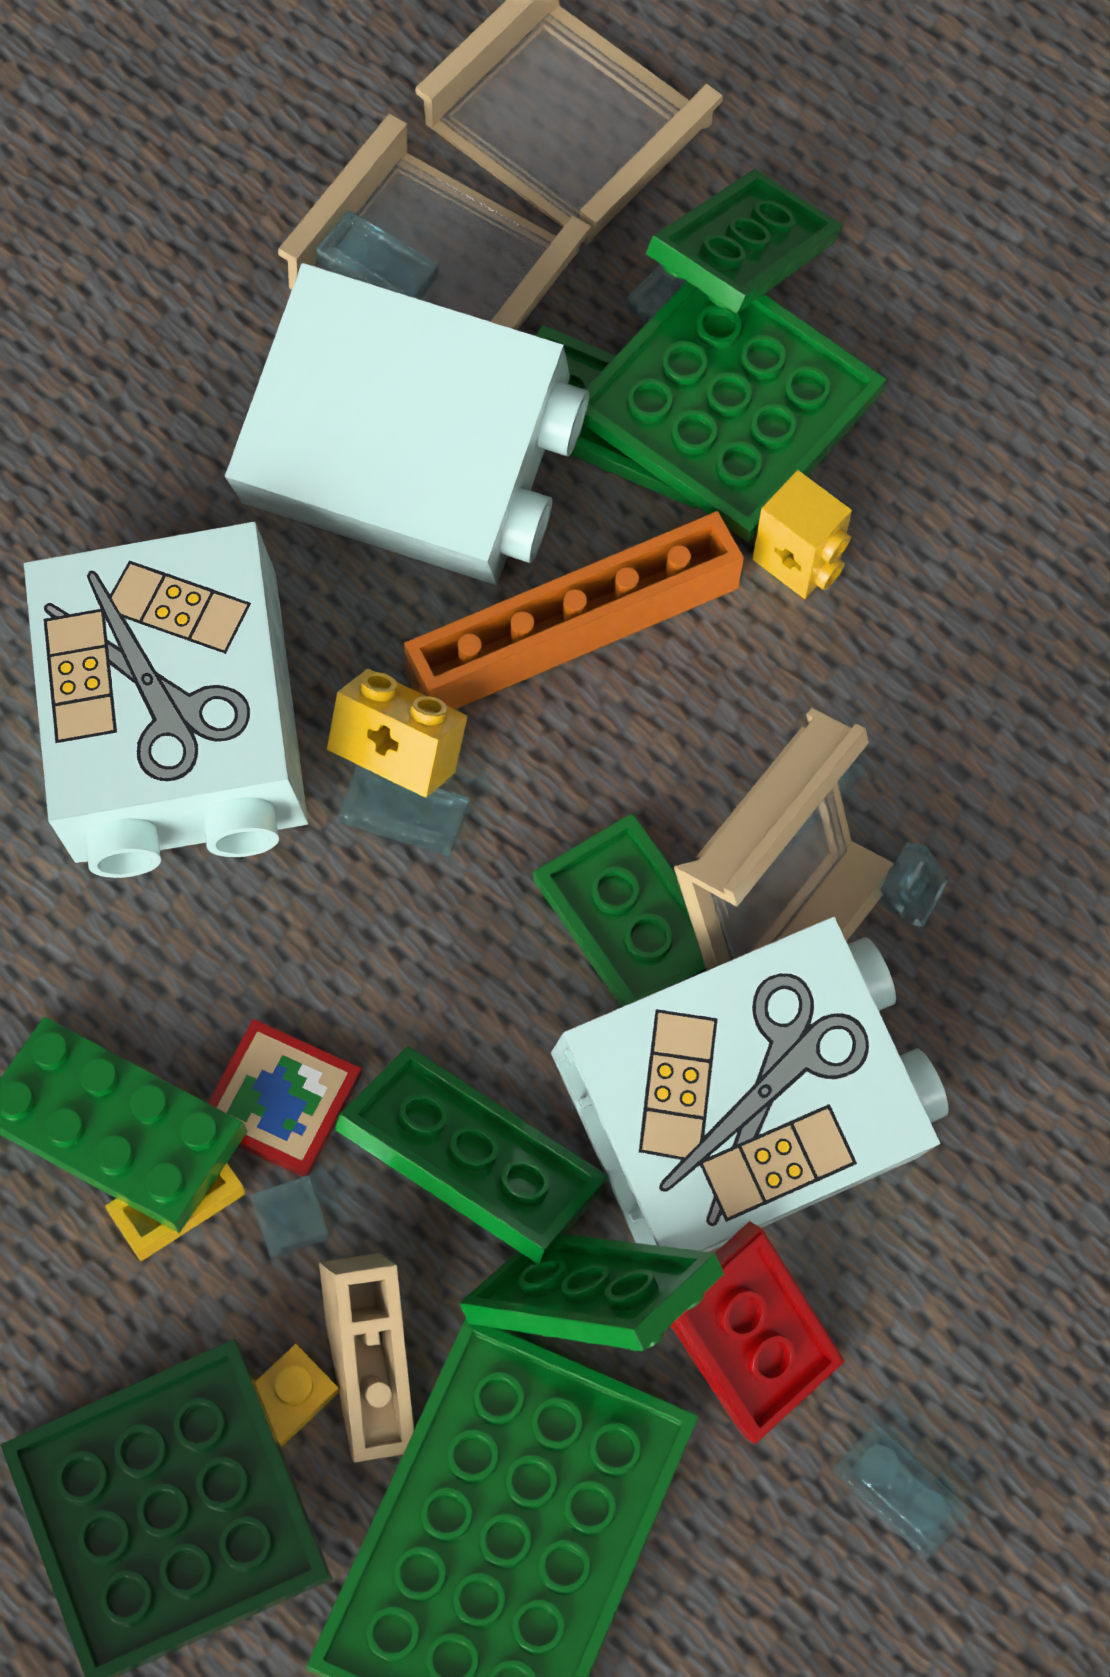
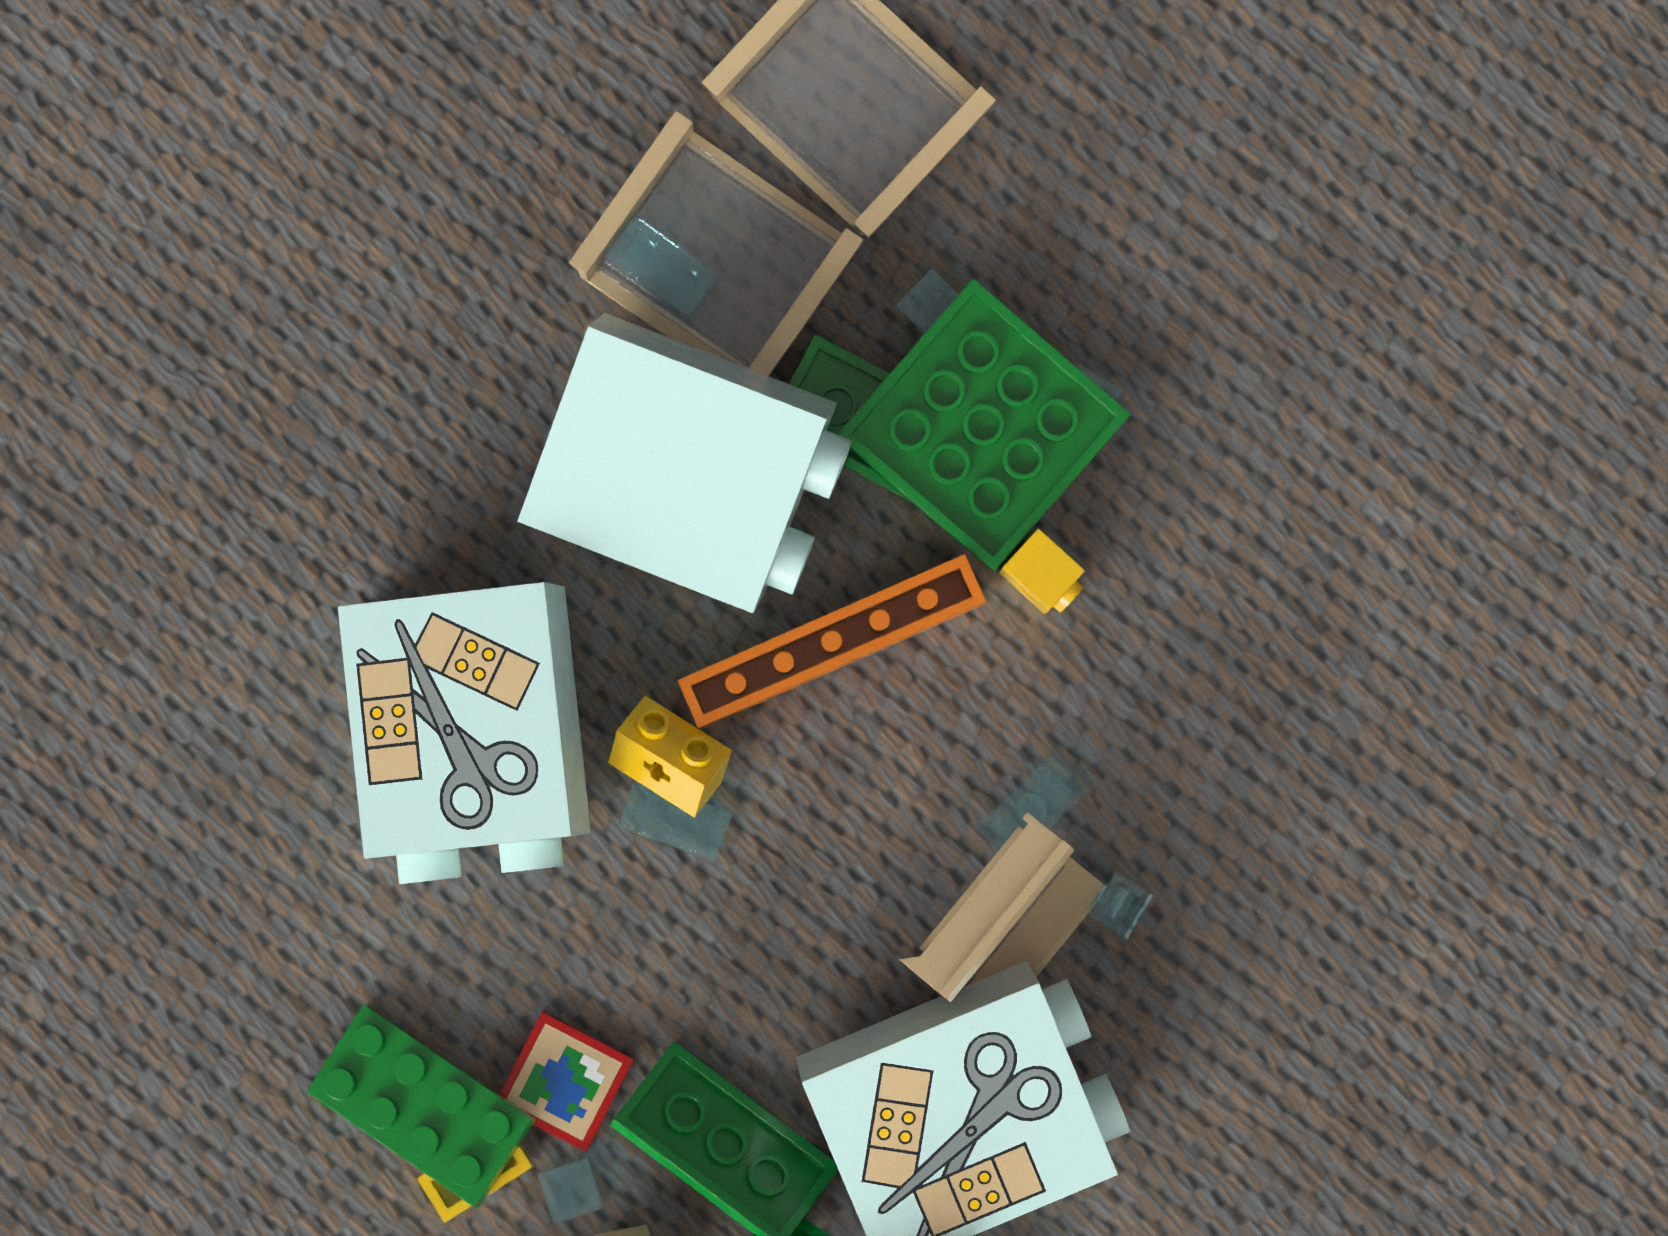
camera: 10 degrees right, 20 degrees up
green plate [533,813,707,1008] -> none
green plate [645,169,843,314] -> none

